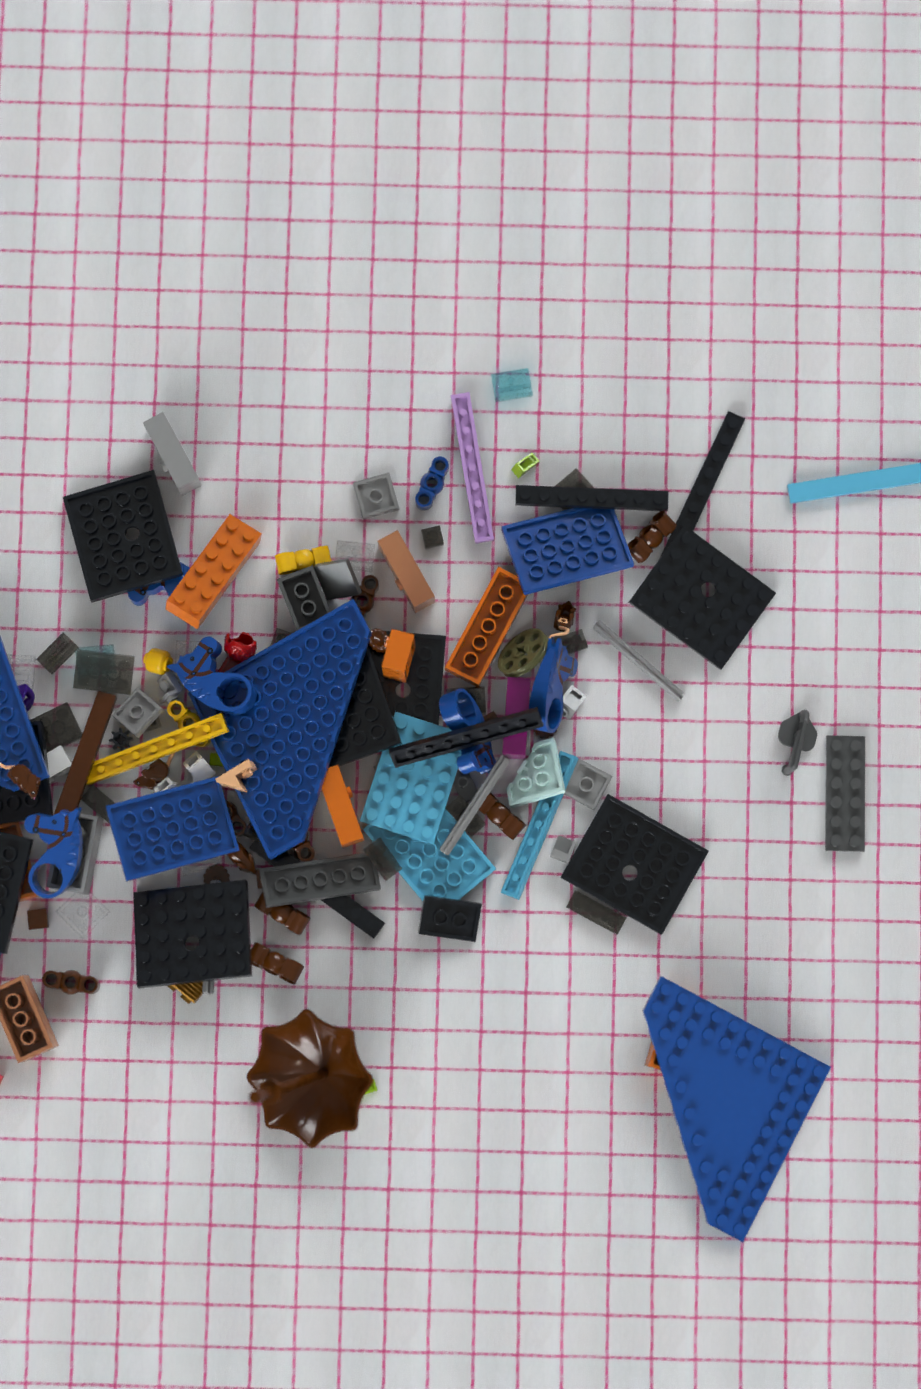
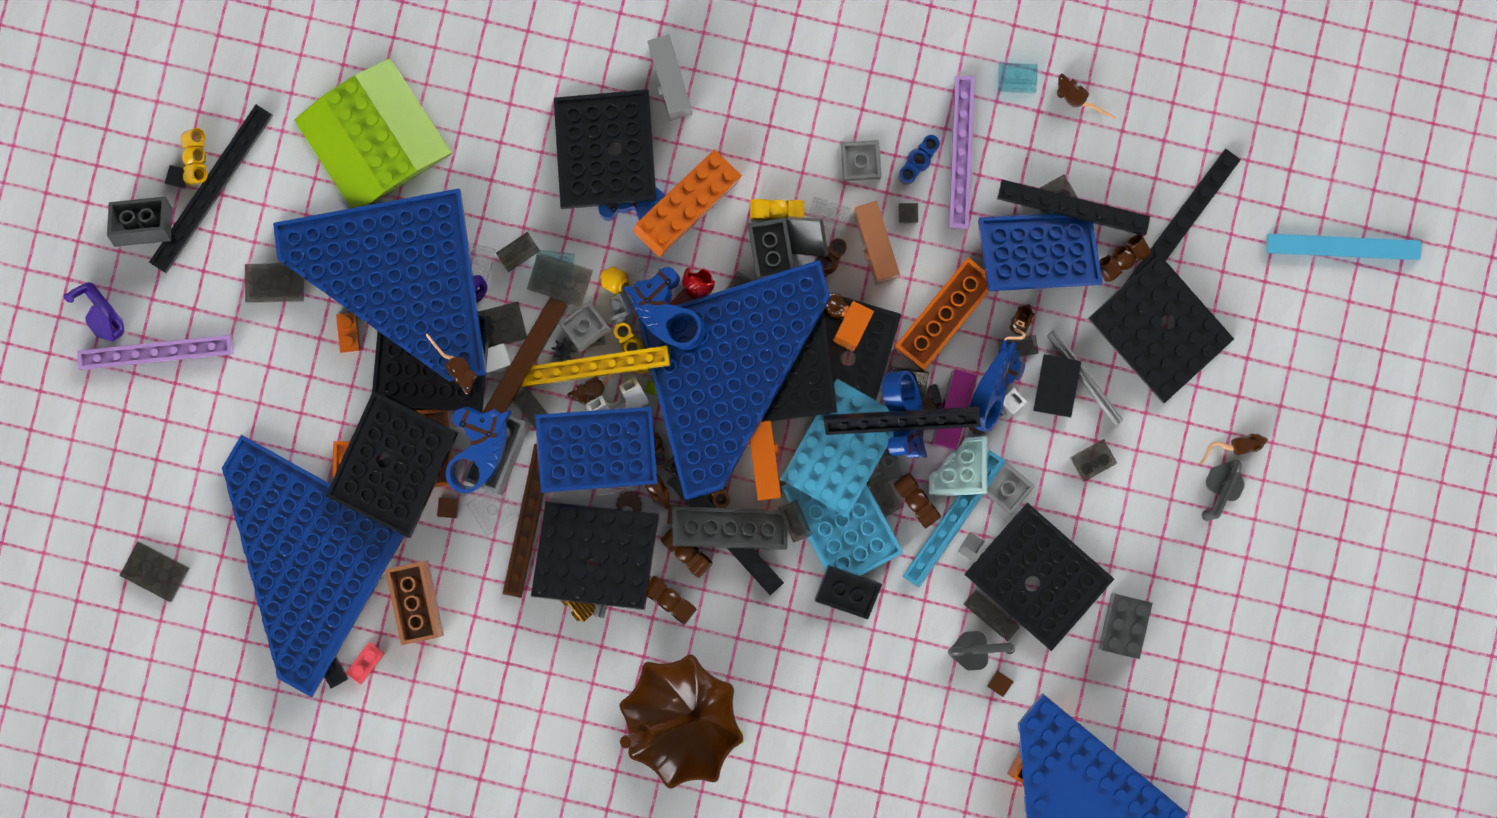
camera: 10 degrees right, 5 degrees up
reddish brown piece [42,970,100,995] -> none
light nougat slope [215,759,257,792] -> none
light grey axle [440,755,510,855] -> none
olive wedge [498,628,548,677] -> none
lime piece [511,452,540,479] -> none
dark grey plate [825,735,865,852] -> none
none -> reddish brown tile [502,444,544,598]
none -> black tile [929,384,942,404]
none -> dark grey piece [948,631,1015,671]
none -> reddish brown tile [987,670,1014,697]
none -> black tile [1033,354,1082,418]
none -> reddish brown animal [1057,73,1116,119]
none -> clear smoke plate [1070,439,1117,482]
none -> dark grey brick [1098,593,1153,659]
none -> reddish brown animal [1200,433,1268,464]

